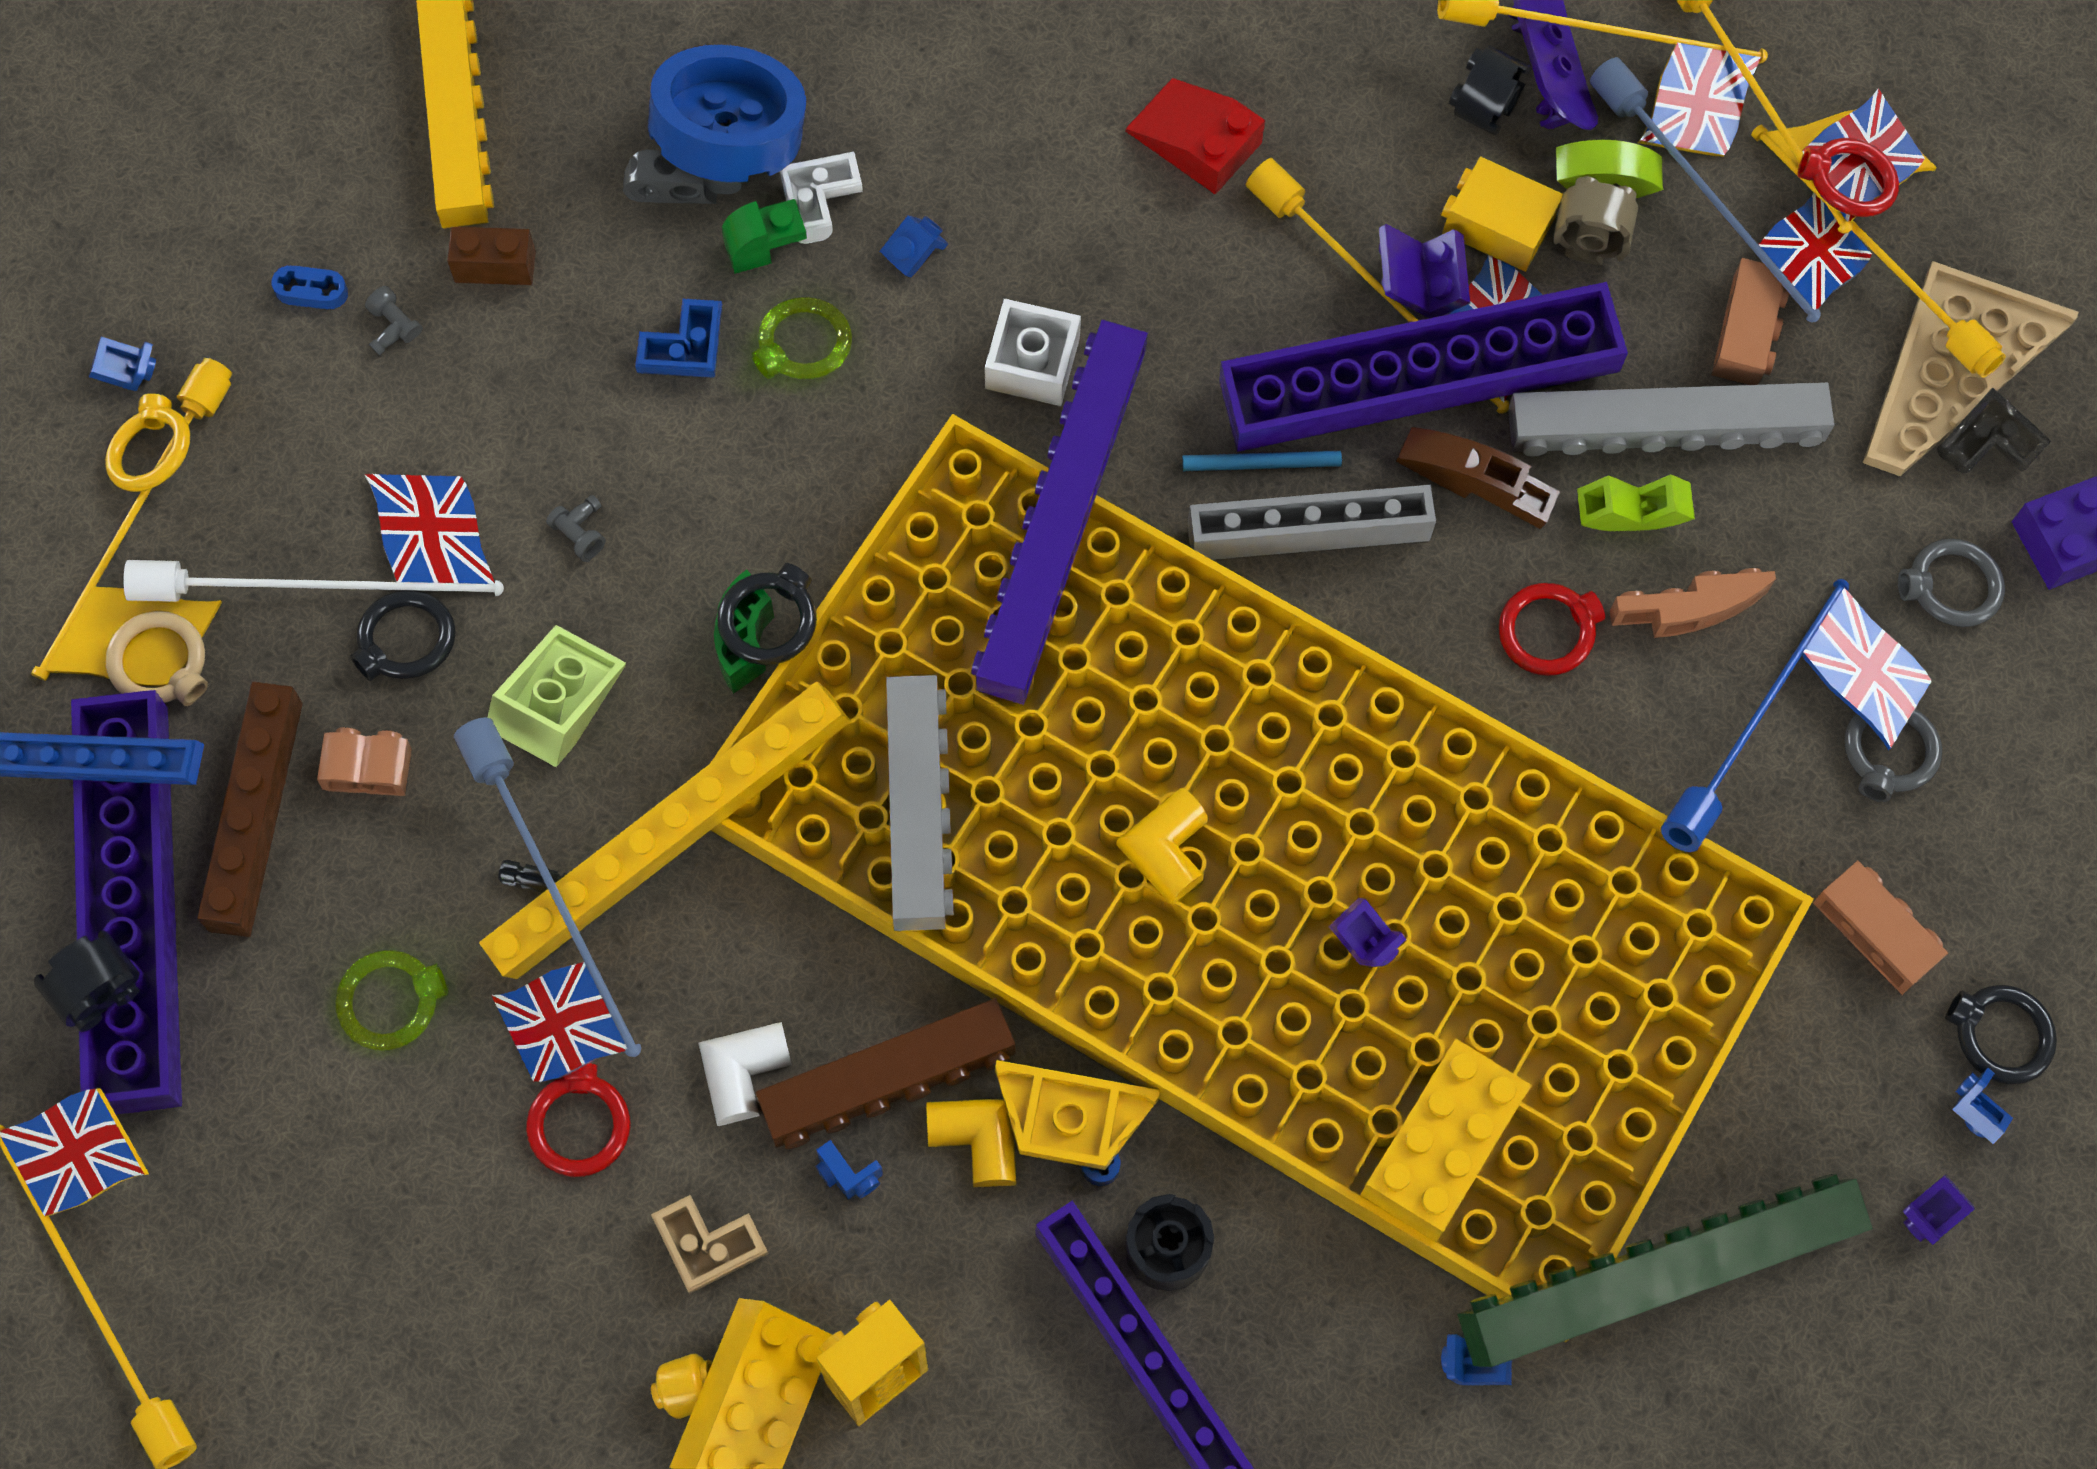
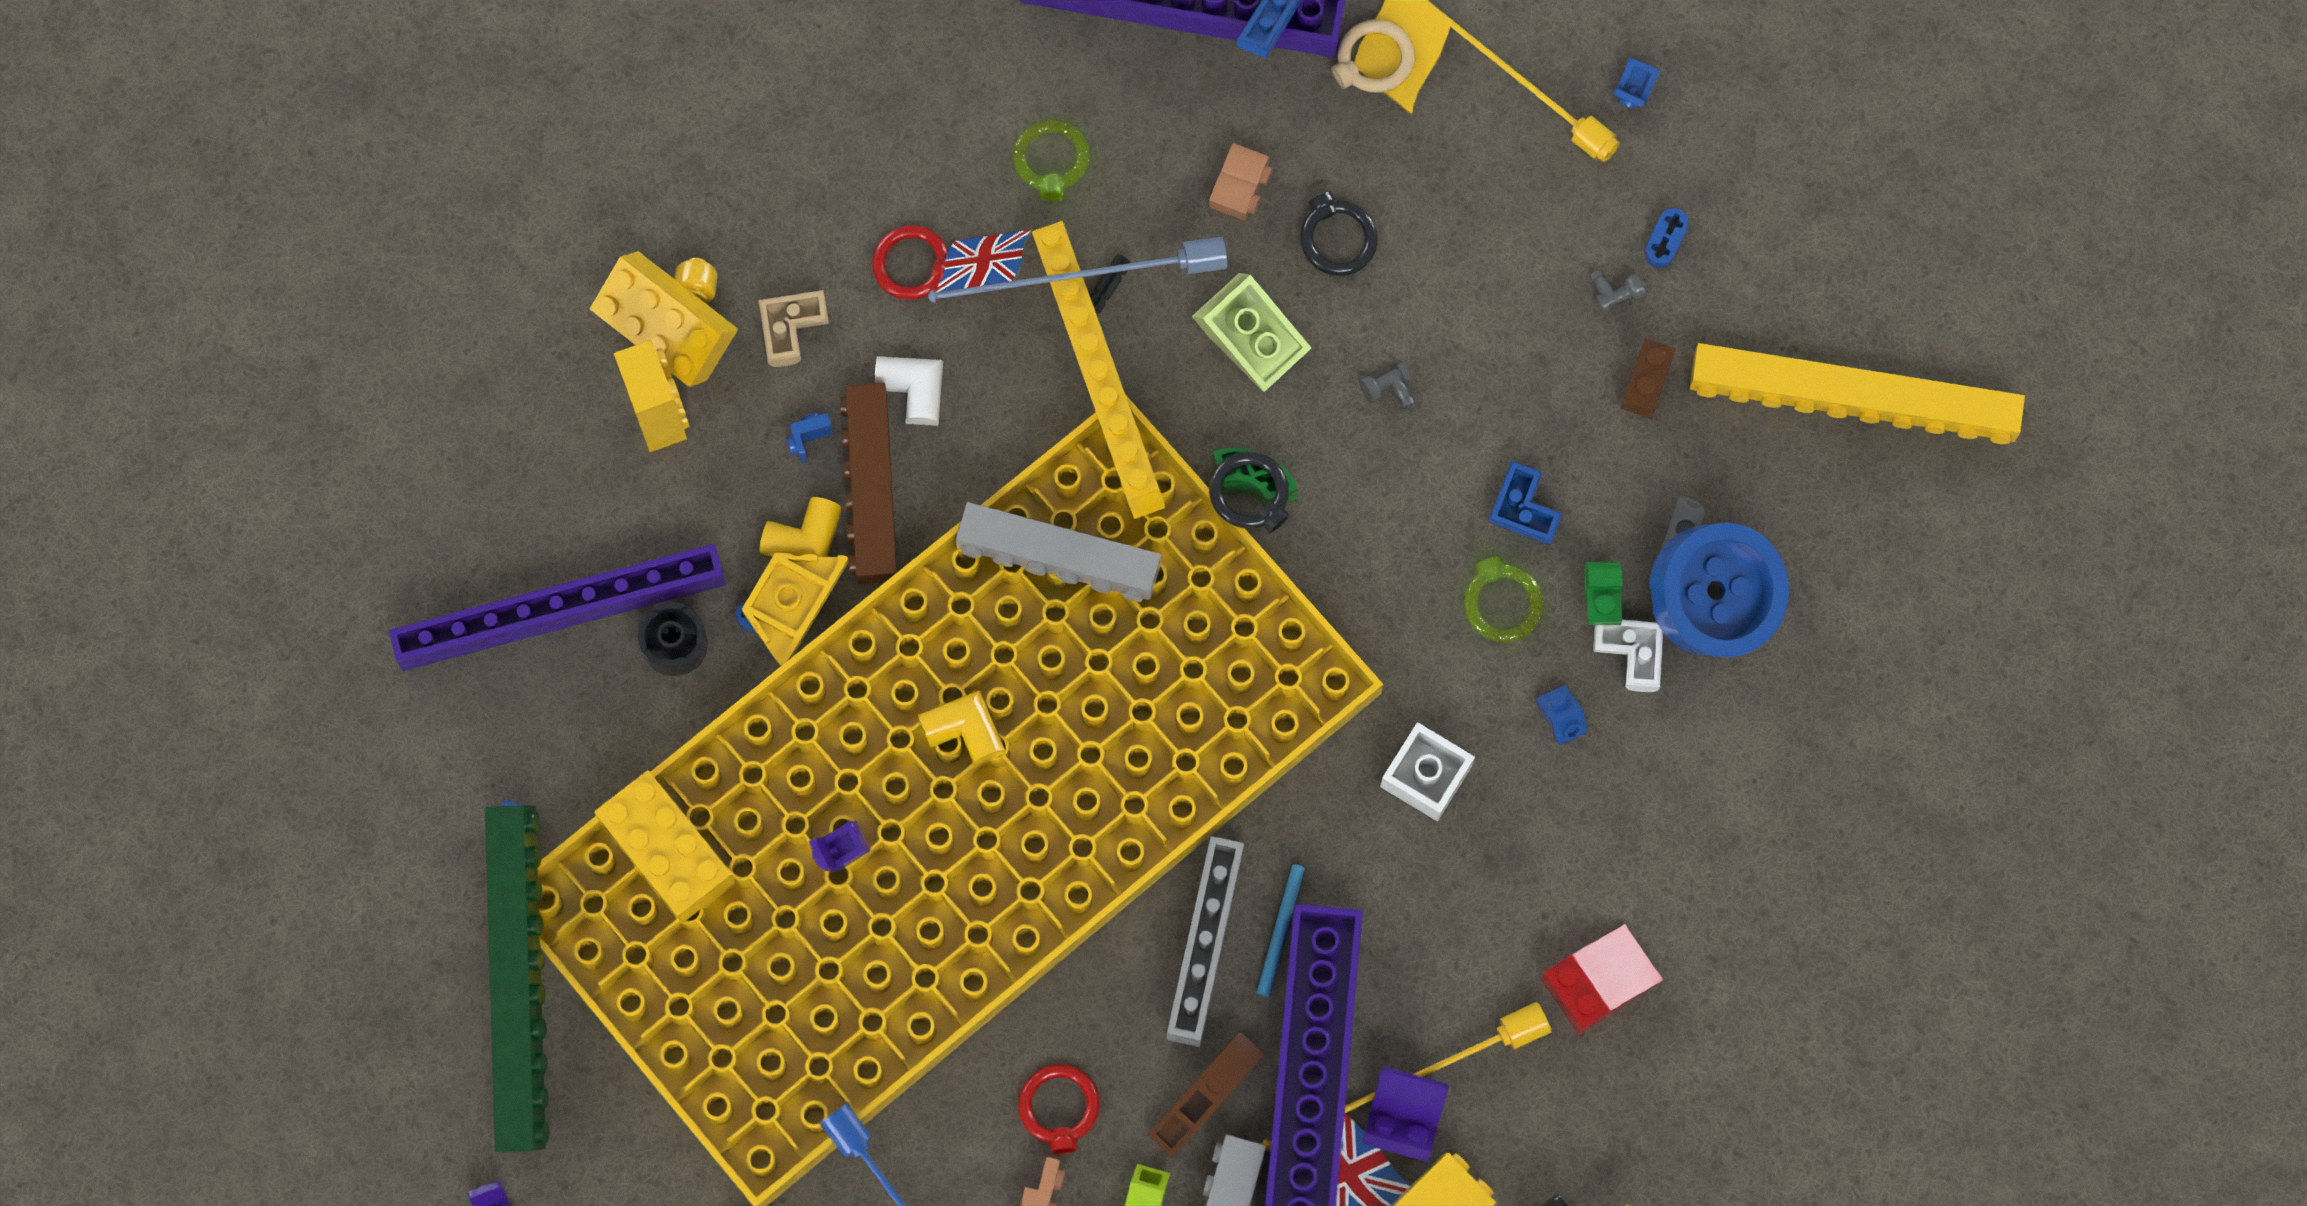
camera: 110 degrees right, 5 degrees up
yellow piece [105,394,190,492] -> none
flag [124,474,504,602] -> none
reddish brown brick [197,682,303,937] -> none
dark purple brick [971,320,1148,705] -> none

